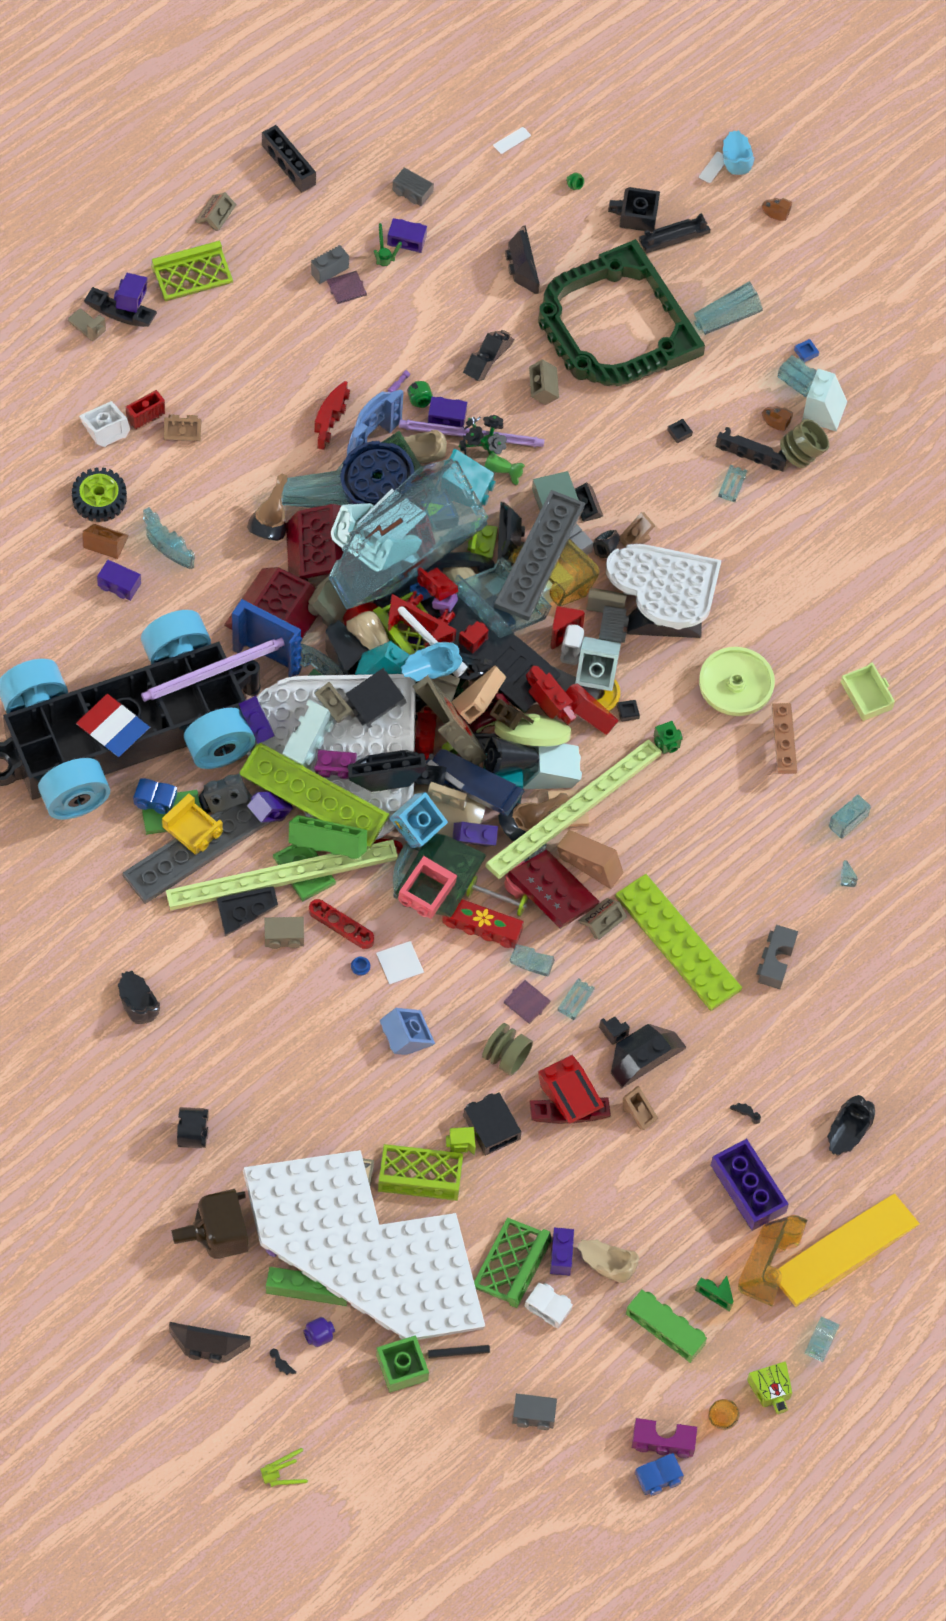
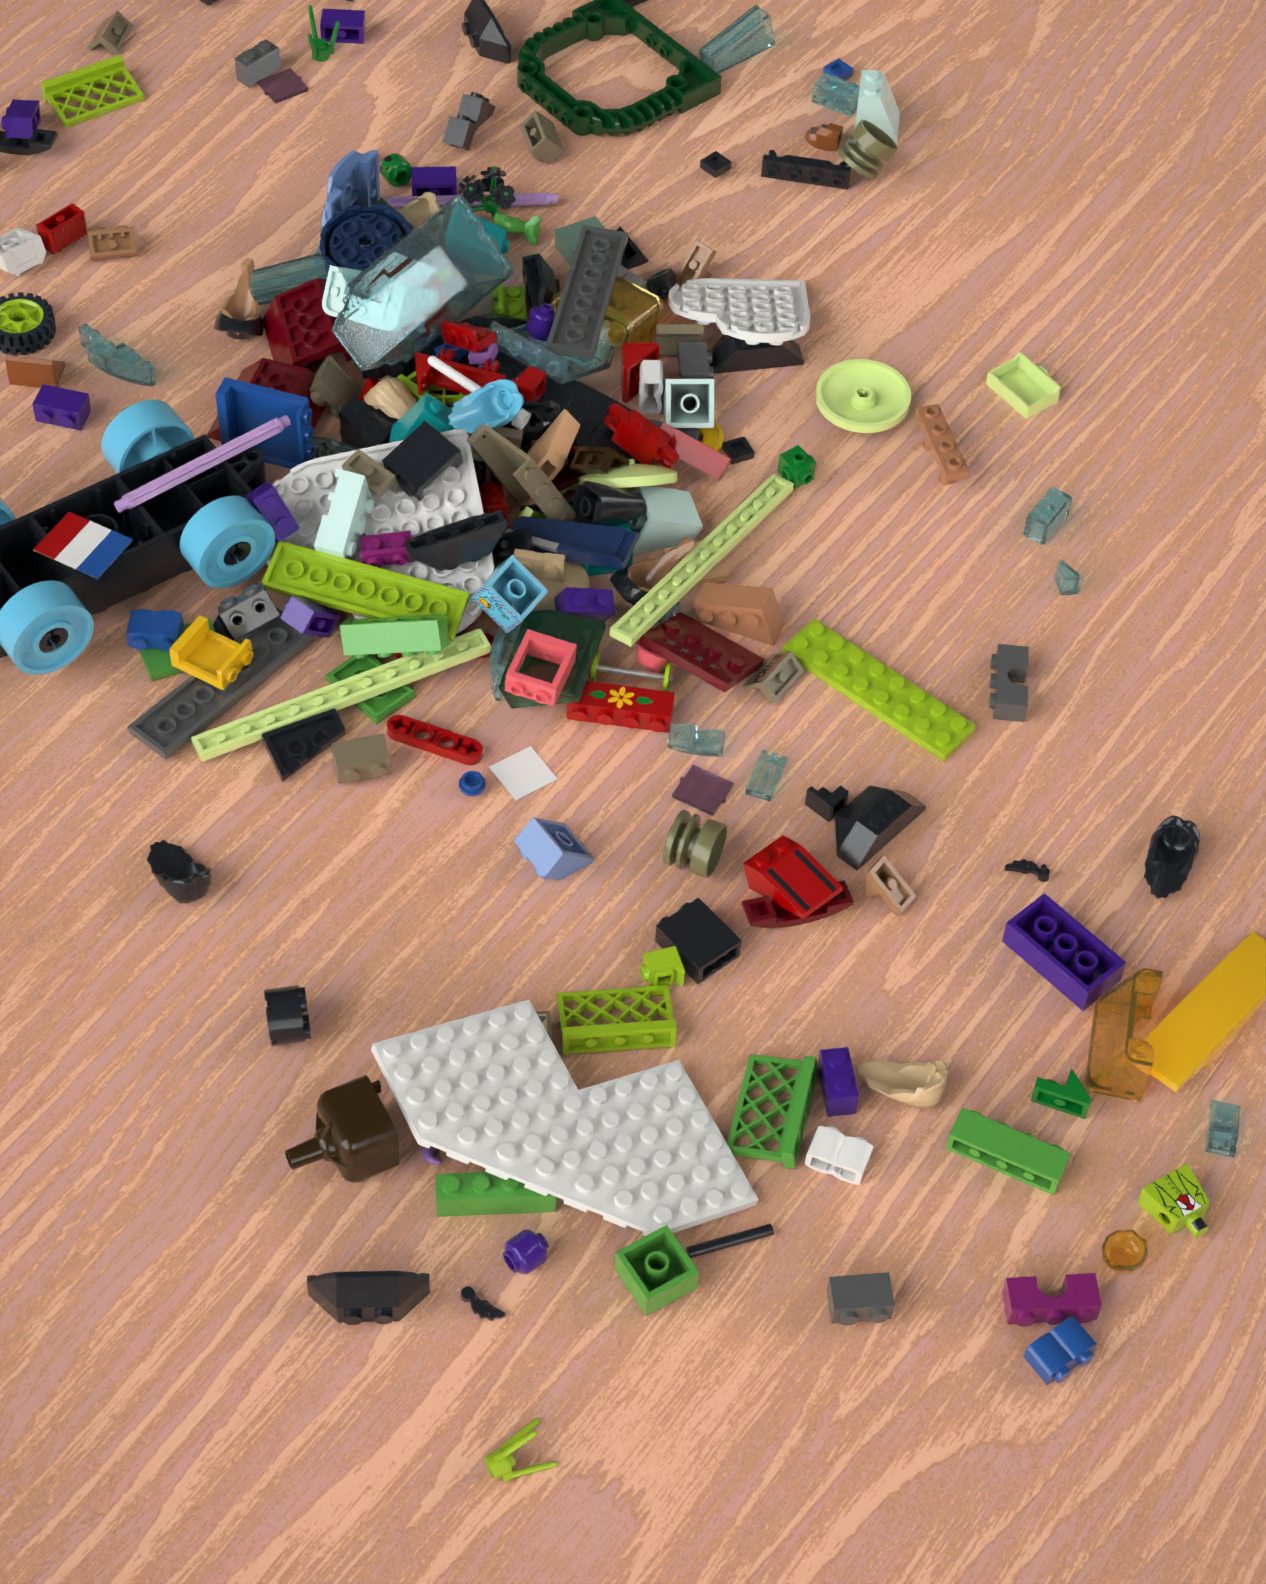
camera: 10 degrees left, 10 degrees down
red slope [314,381,350,450] -> none
clear light blue tile [718,465,748,502] -> none
none -> dark purple head [526,303,556,341]

